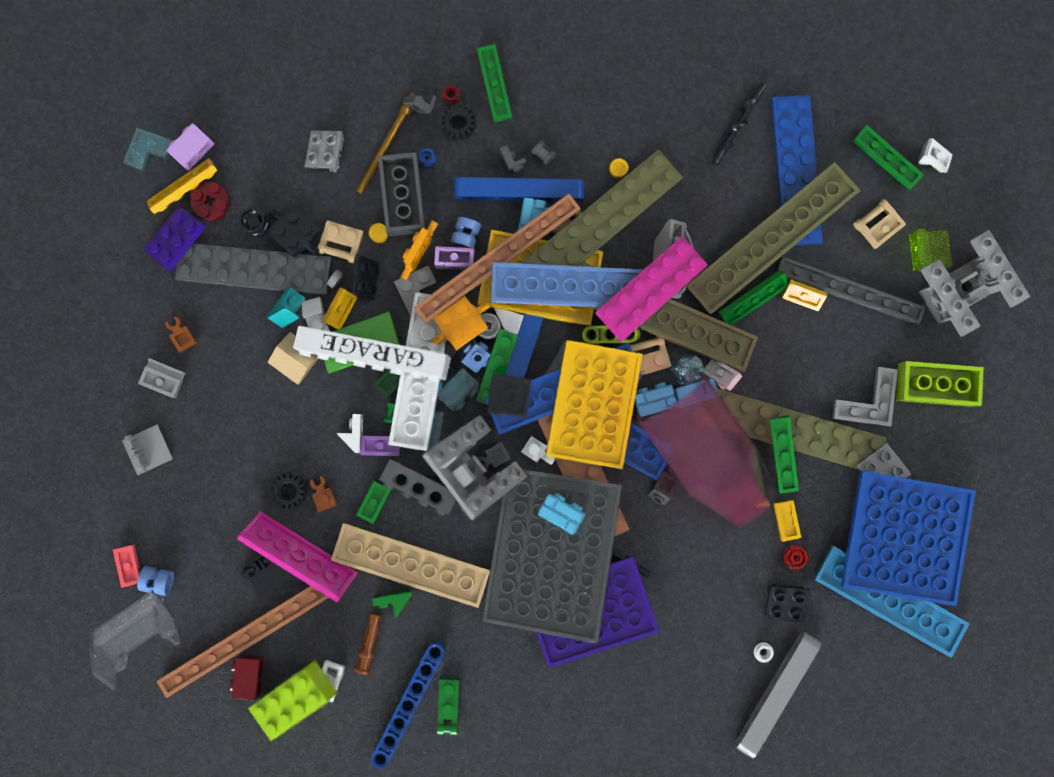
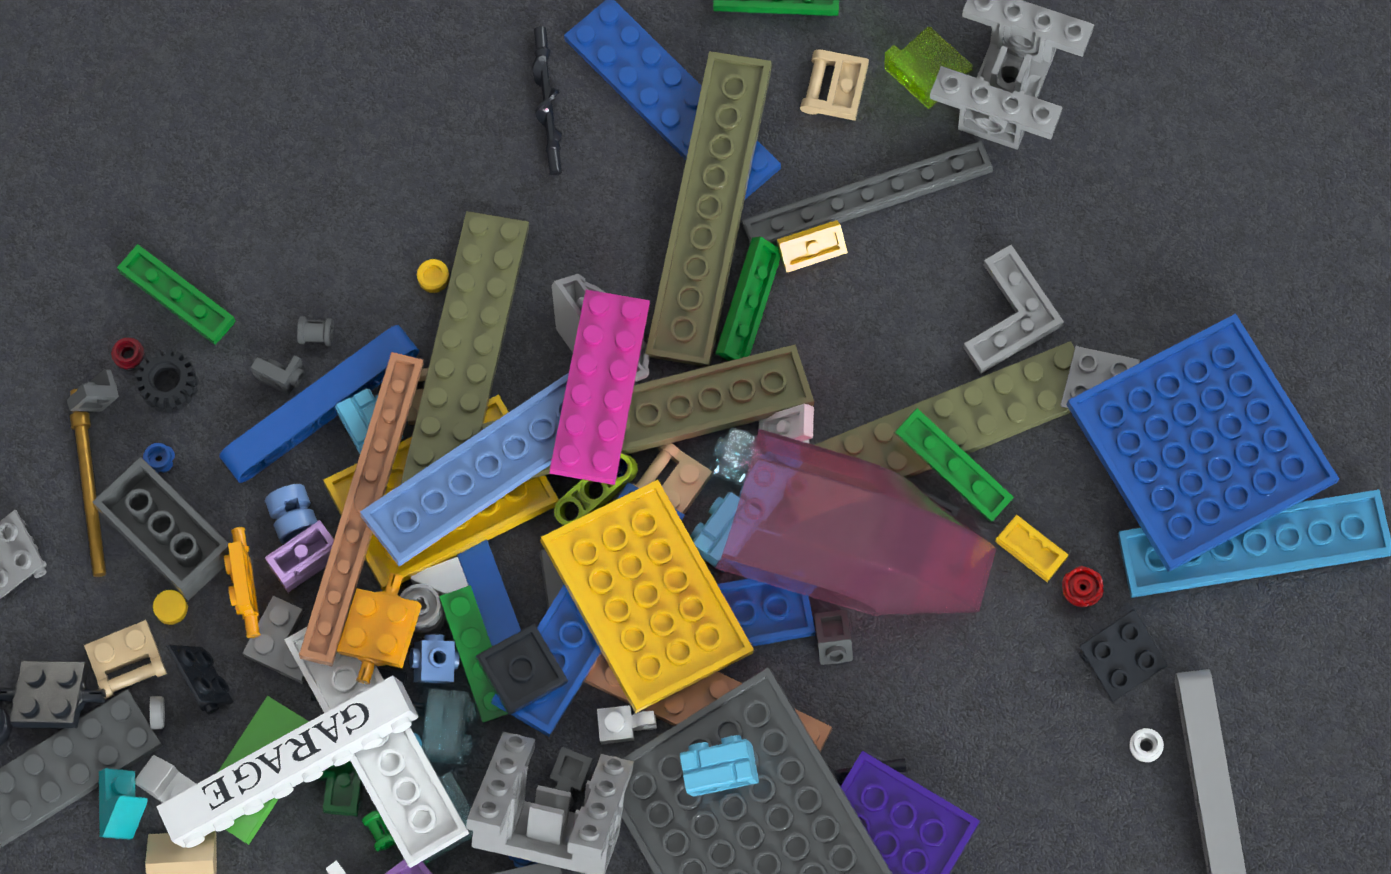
camera: 30 degrees left, 15 degrees down
yellow plate [322,287,358,330] -> none
lime brick [896,361,984,407] -> none

